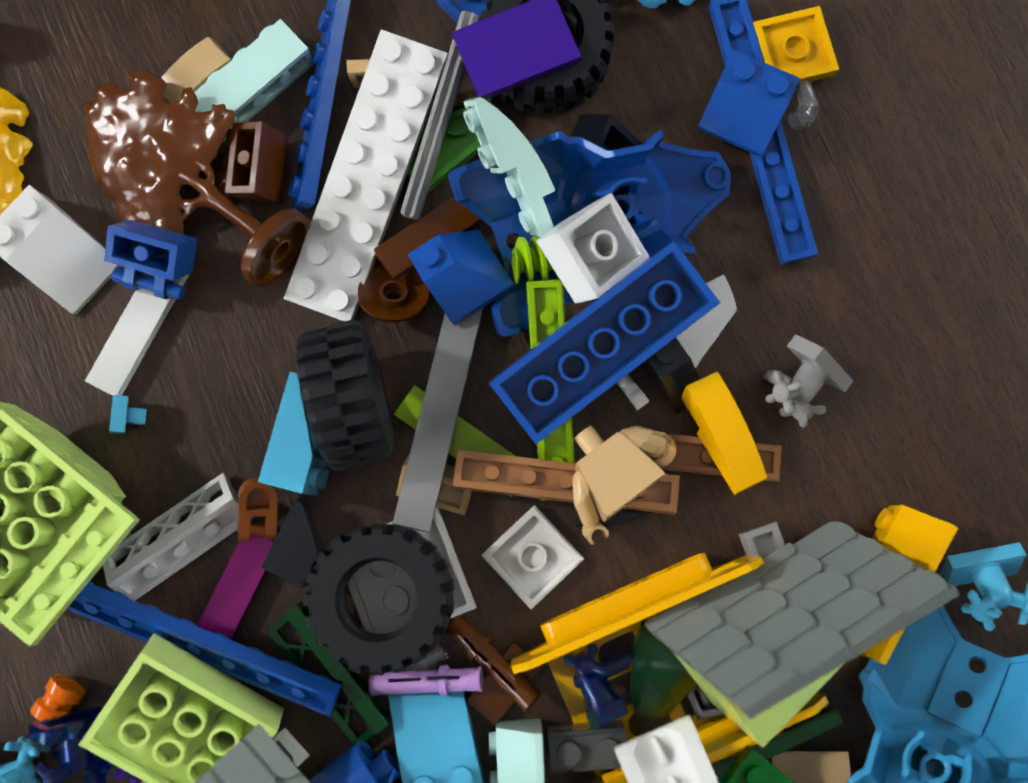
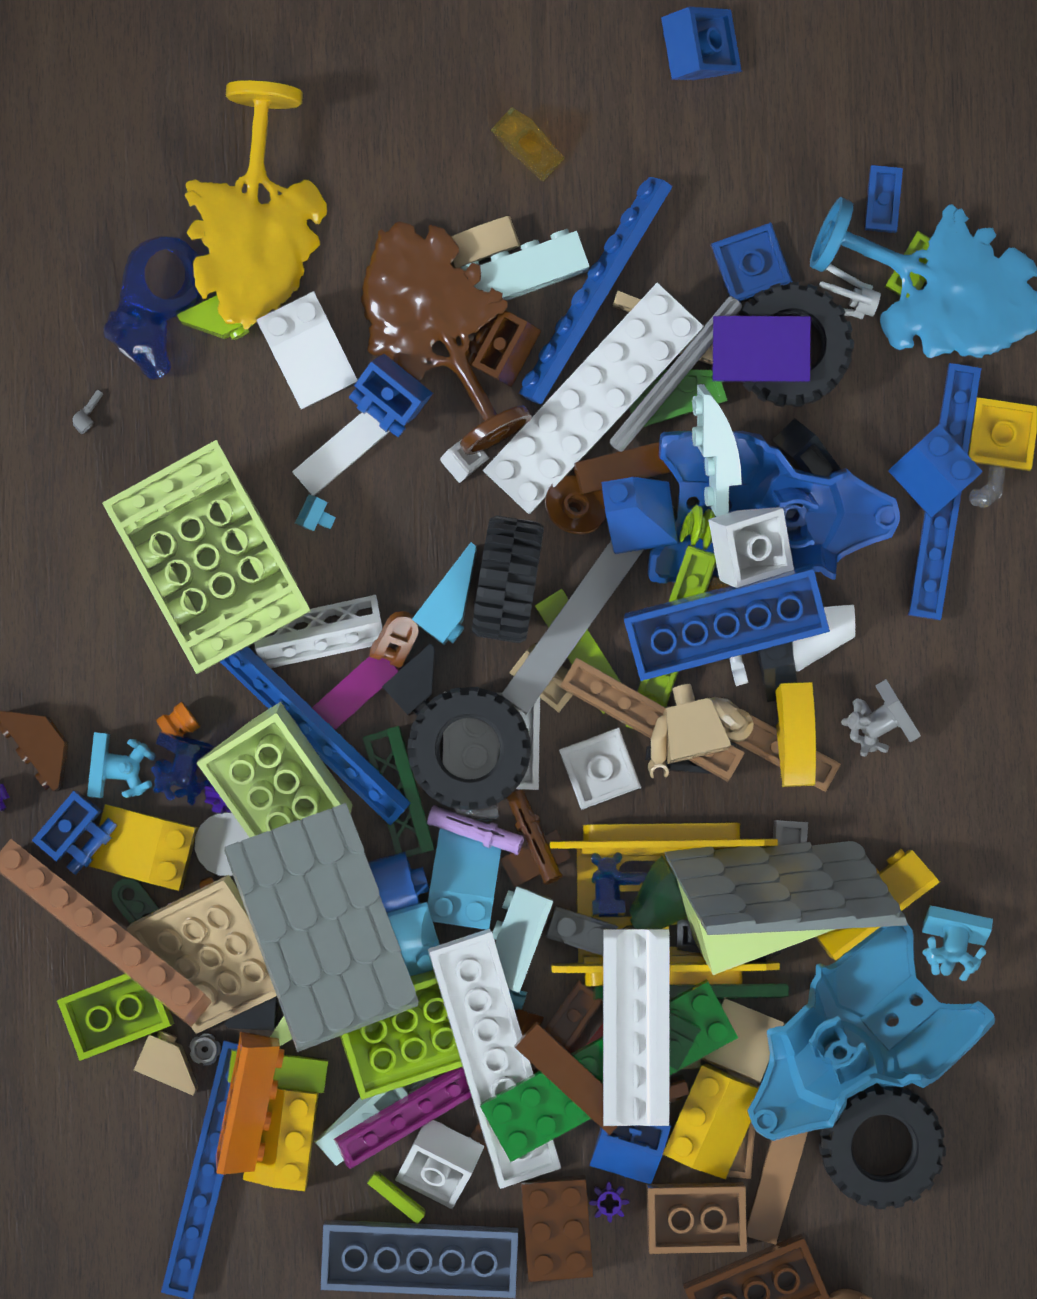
camera: 20 degrees right, 5 degrees up
none -> white slope [440,439,489,483]

